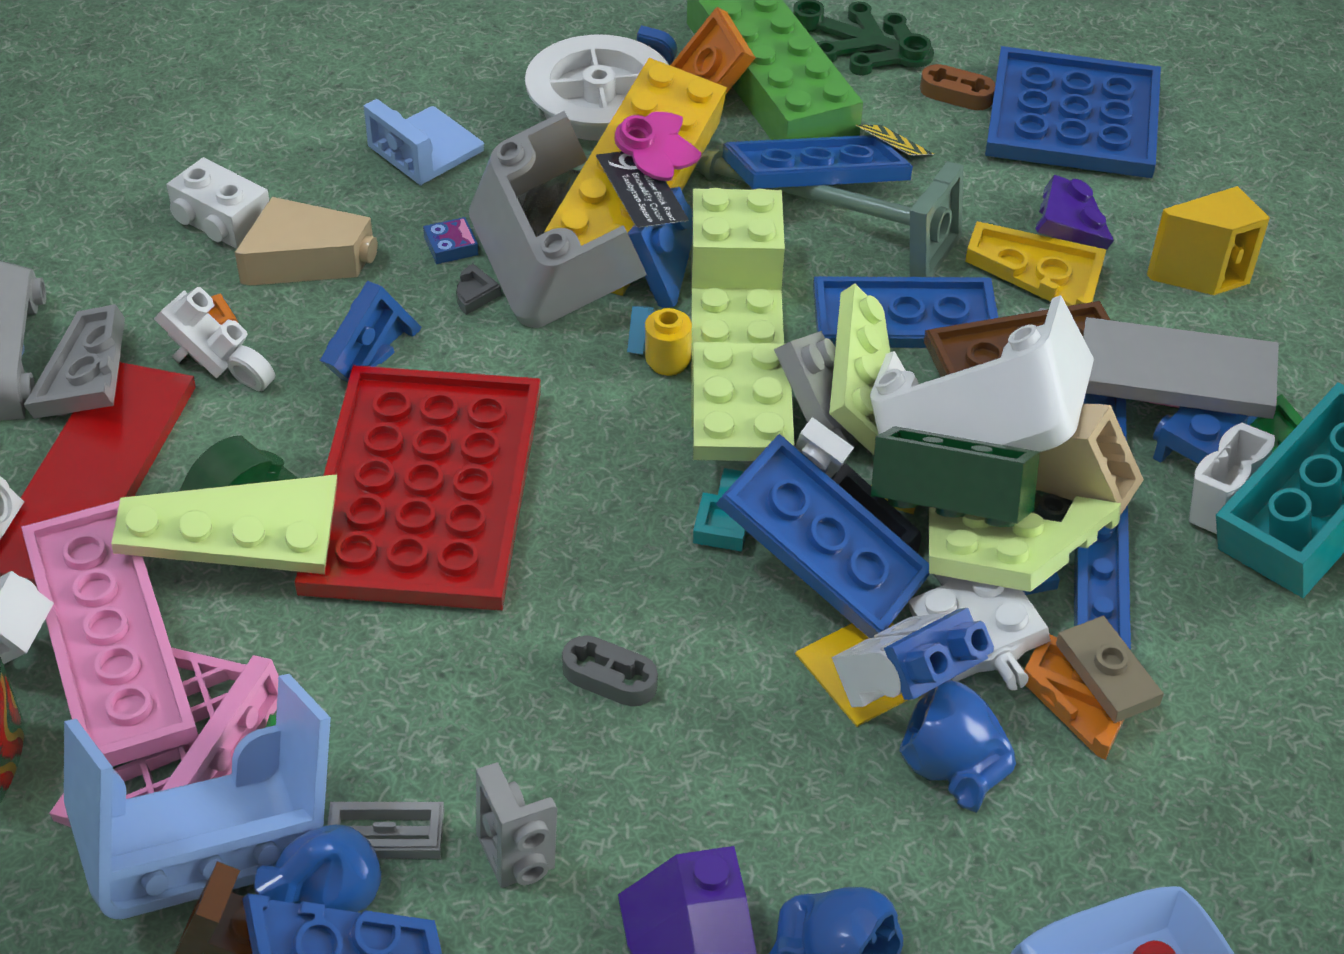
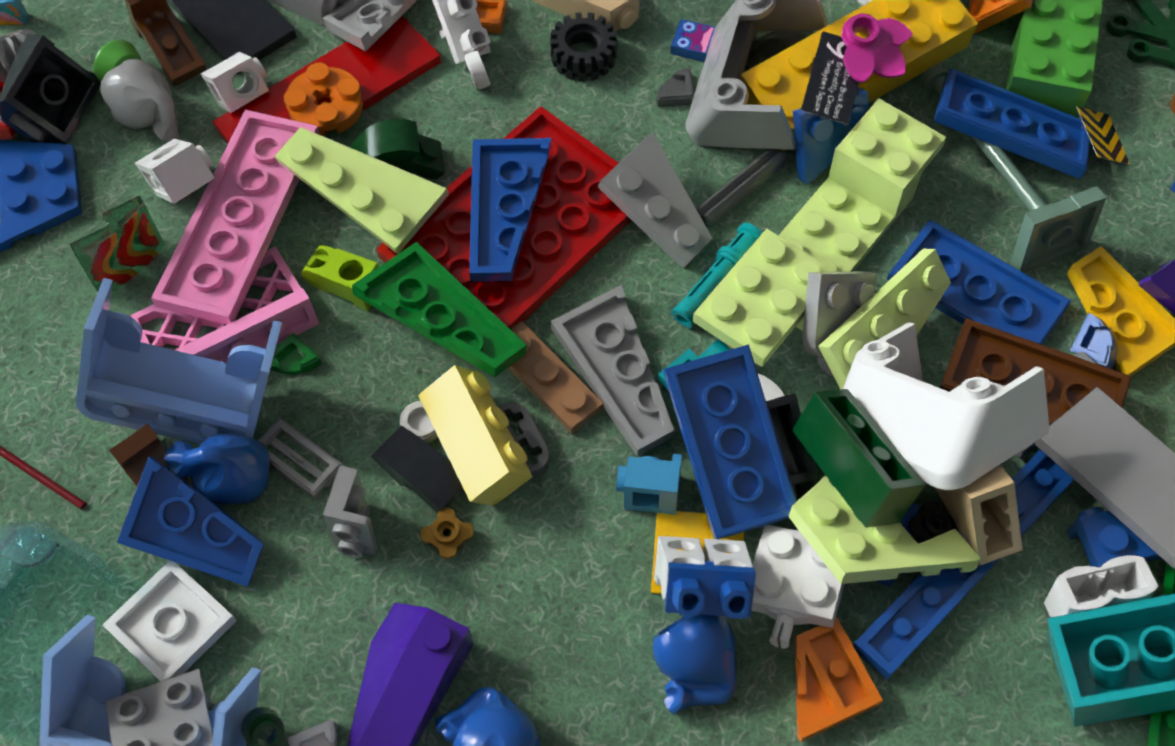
camera: 40 degrees right, 15 degrees up
blue wing [320,281,422,382] -> none
dark azure tile [627,306,655,354] -> none
yellow brick [645,308,692,376] -> none
white hinge [795,417,854,478] -> none
dark tan plate [1056,615,1164,723] -> none
none -> orange plate [284,63,363,136]
none -> lime leg [301,245,379,312]
none -> green wing [352,242,527,377]
none -> black slope [371,425,463,513]
none -> white tile [400,401,438,443]
none -> light yellow brick [418,365,533,506]
none -> pearl gold plate [420,508,474,559]
none -> blue wing [469,138,552,282]
none -> medium nougat plate [508,321,603,434]
none -> black tyre [550,12,617,82]
none -> light grey wing [551,285,674,457]
none -> light grey wing [597,132,713,268]
none -> dark azure brick [616,454,682,515]
none -> teal pin [671,223,763,329]
none -> dark grey axle [696,149,787,227]
none -> tile [1070,313,1117,369]

